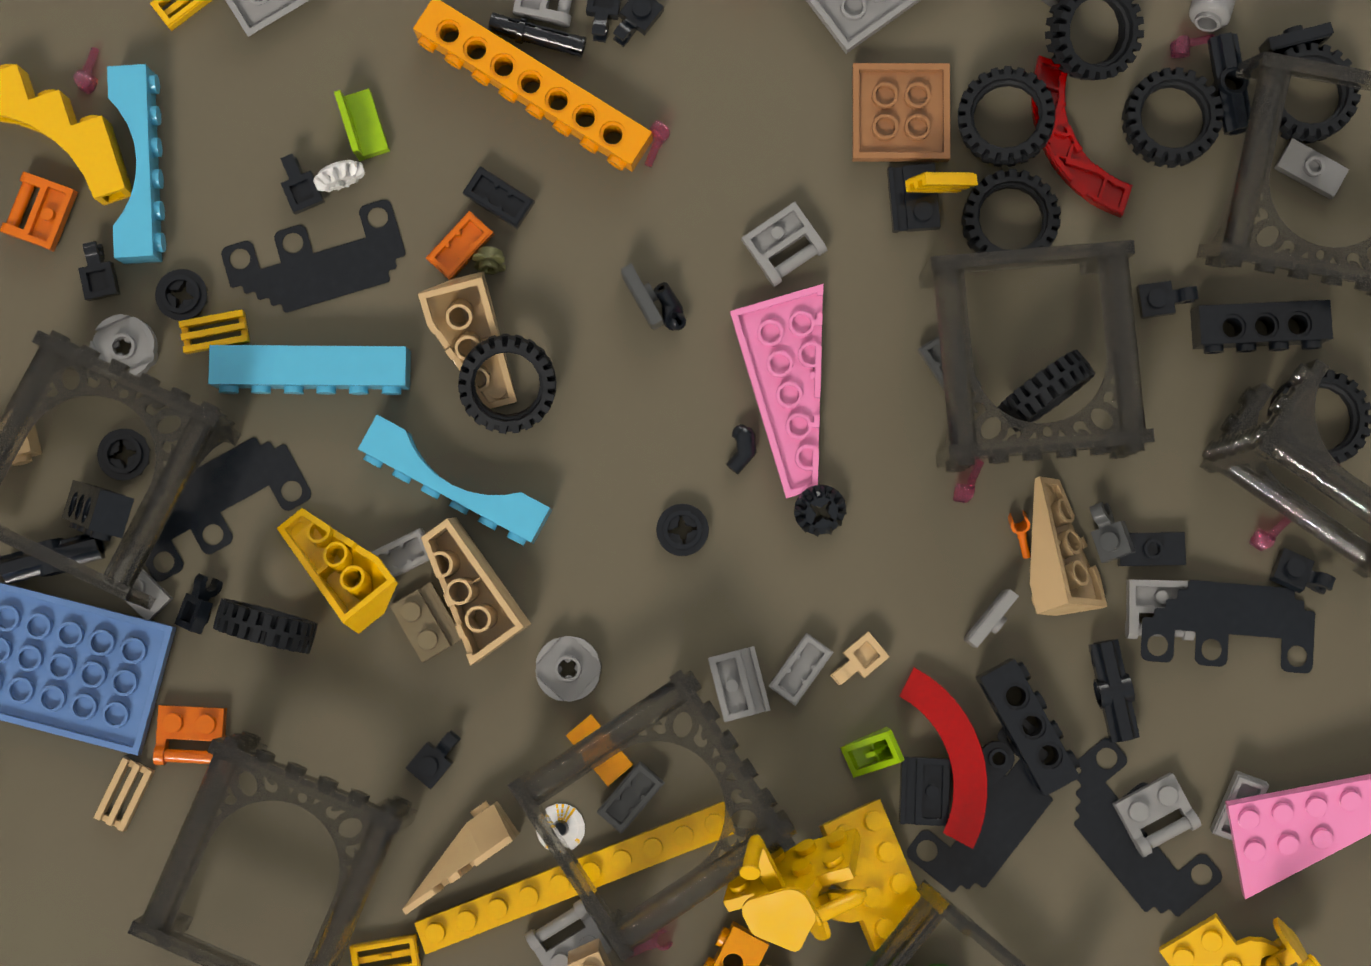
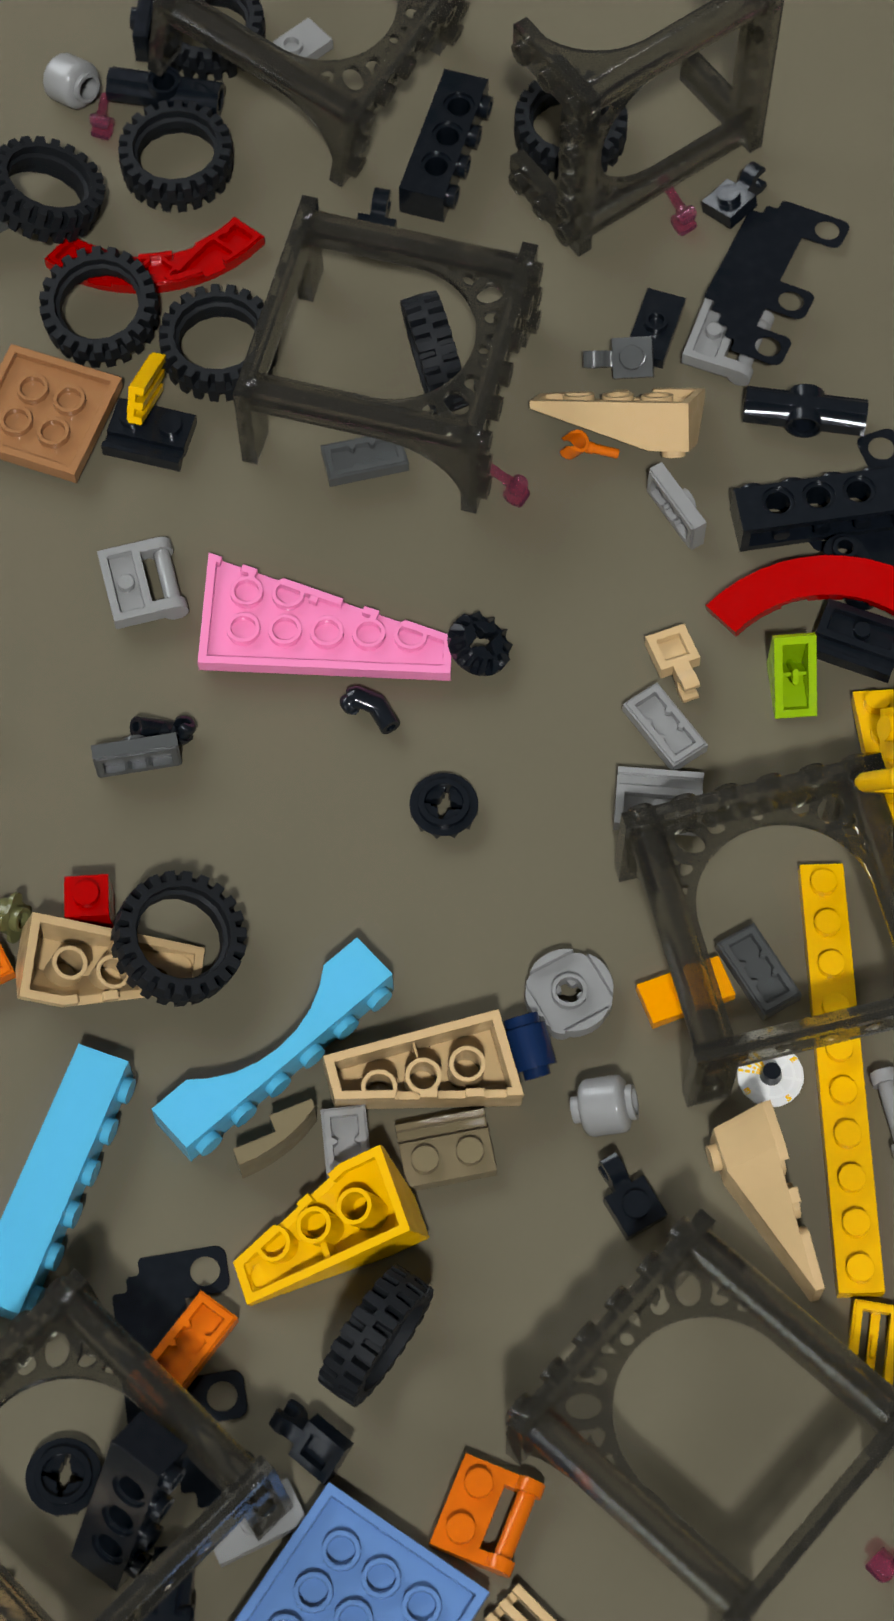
camera: 75 degrees left, 20 degrees down
none -> red brick [64,874,115,928]
none -> orange plate [142,1290,239,1397]
none -> dark tan slope [233,1098,317,1178]
none -> dark blue brick [503,1012,557,1081]
none -> light grey head [570,1074,639,1137]

